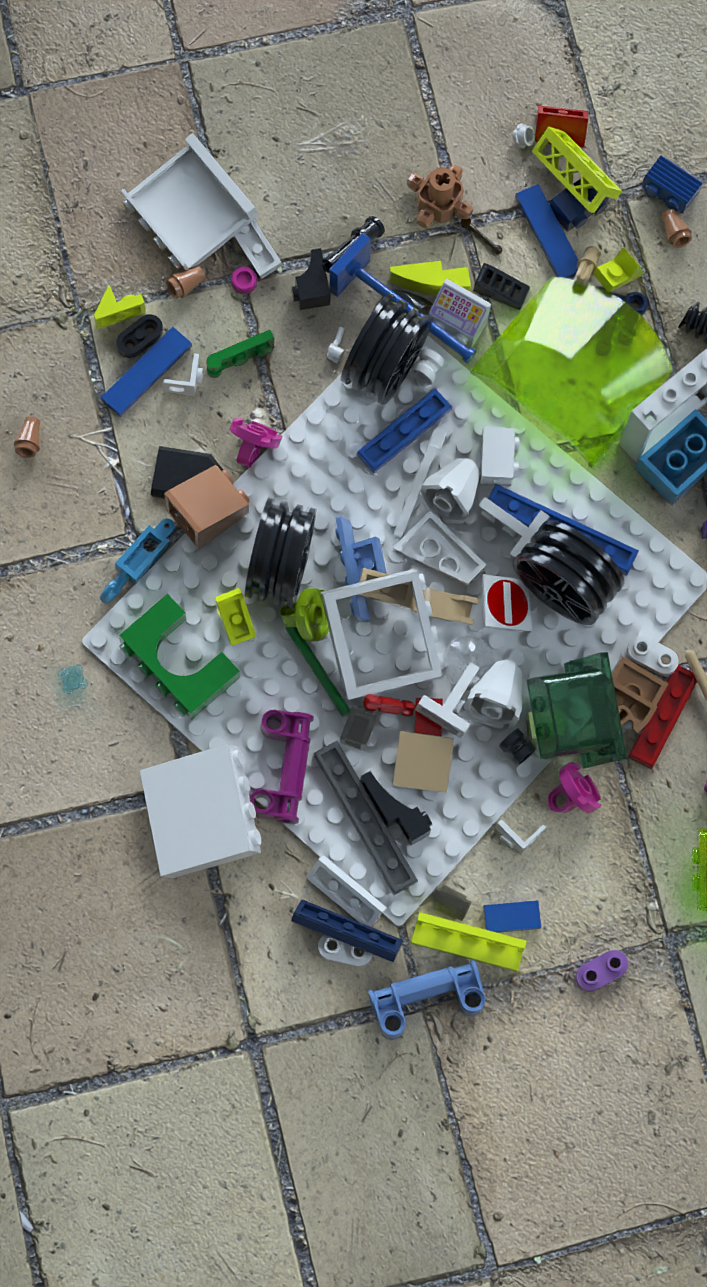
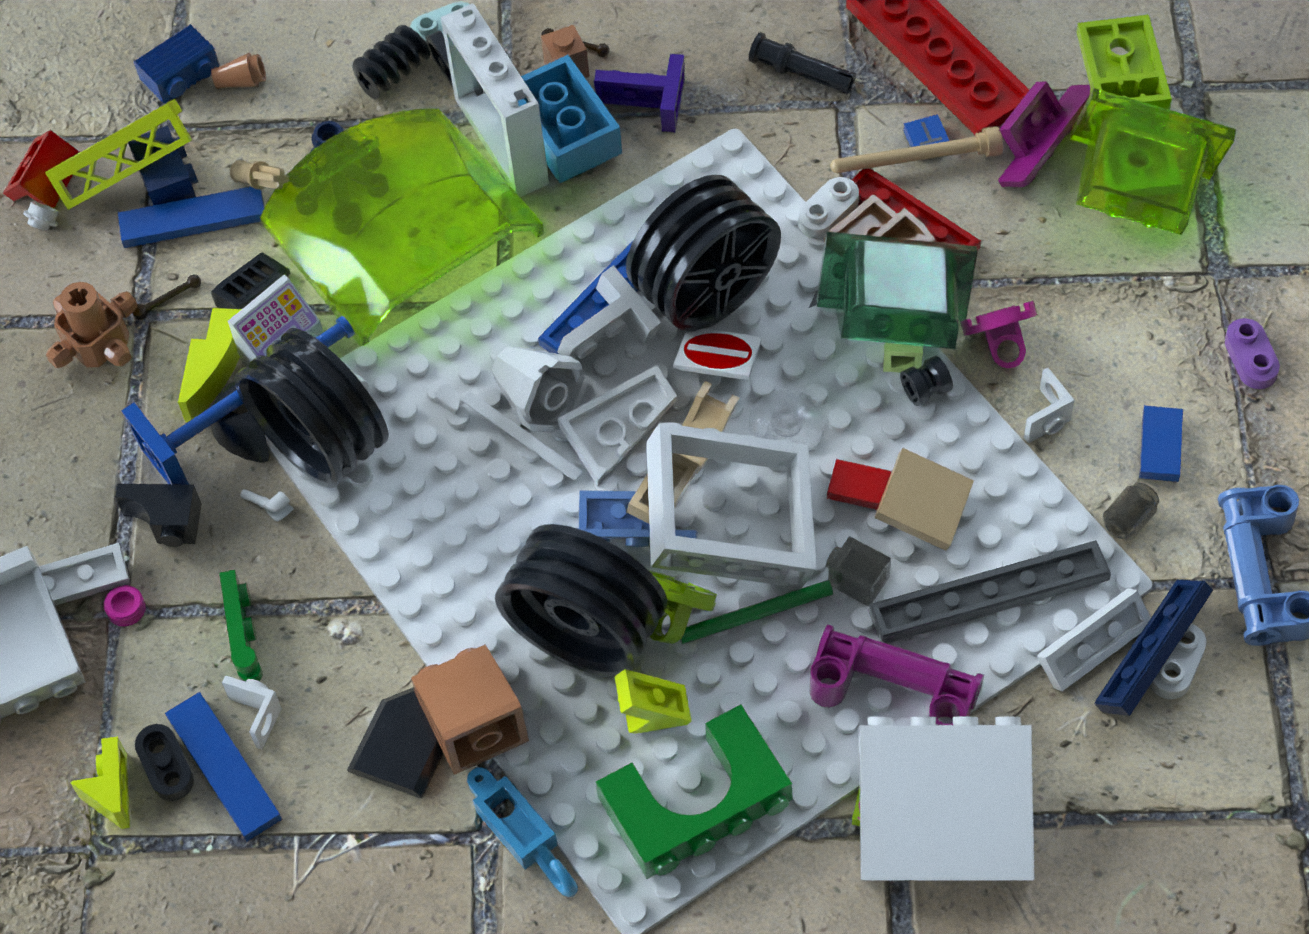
camera: 65 degrees left, 15 degrees down
nougat cone [166,266,206,299] -> none
dark pink tile [229,418,282,468] -> none
black pin [322,216,385,273] -> none
blue tile [356,388,452,474] -> none
black slope [360,771,432,845] -> none
red axle [363,694,415,717] -> none
neon yellow fence [411,912,527,972] -> none
white bracket [415,662,479,738] -> none
white cone [464,660,522,729] -> none
white brick [479,426,519,486] -> none
neon yellow slope [593,247,644,293] -> none

